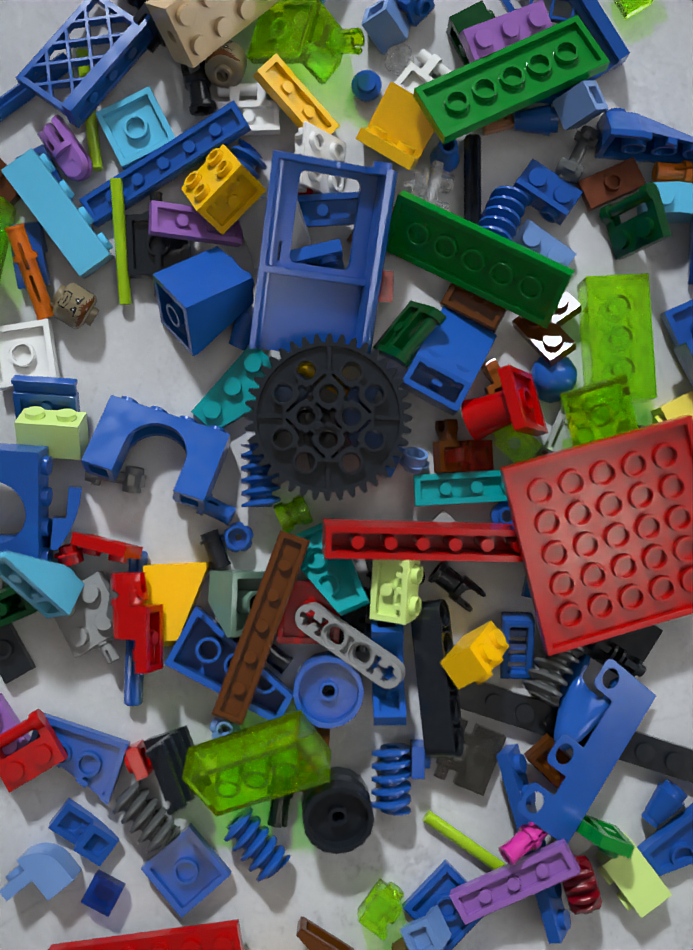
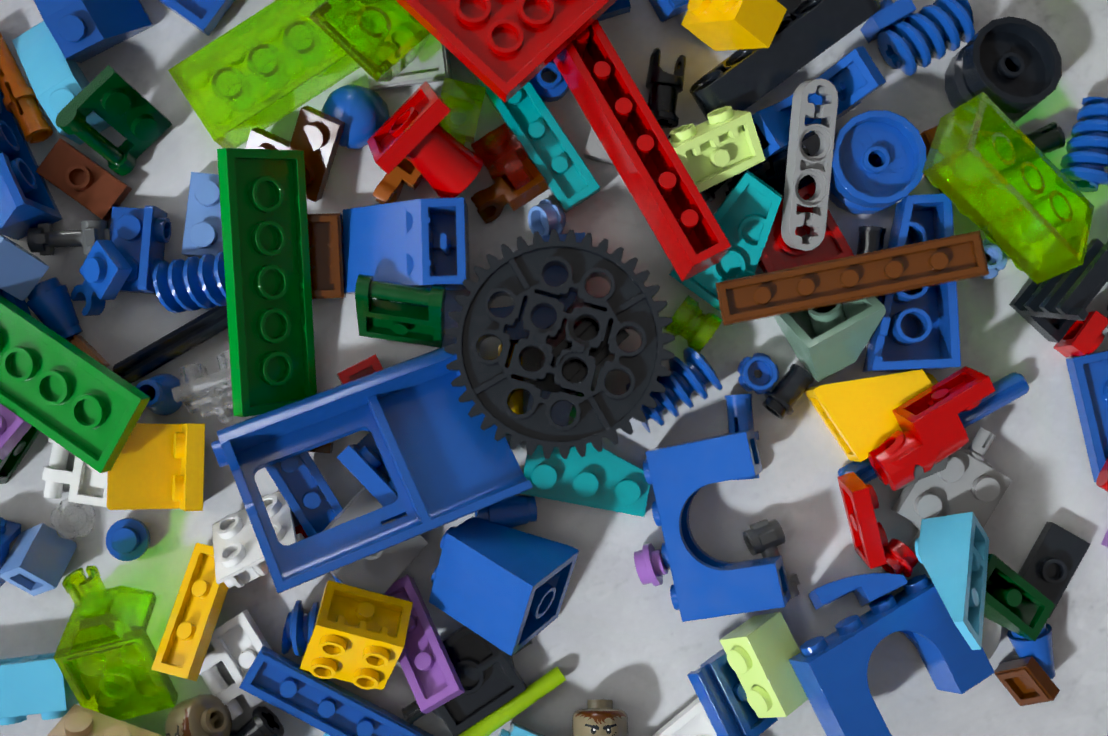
camera: 115 degrees left, 0 degrees up
none -> blue plate [70,240,132,316]
none -> medium lavender plate [634,543,668,586]

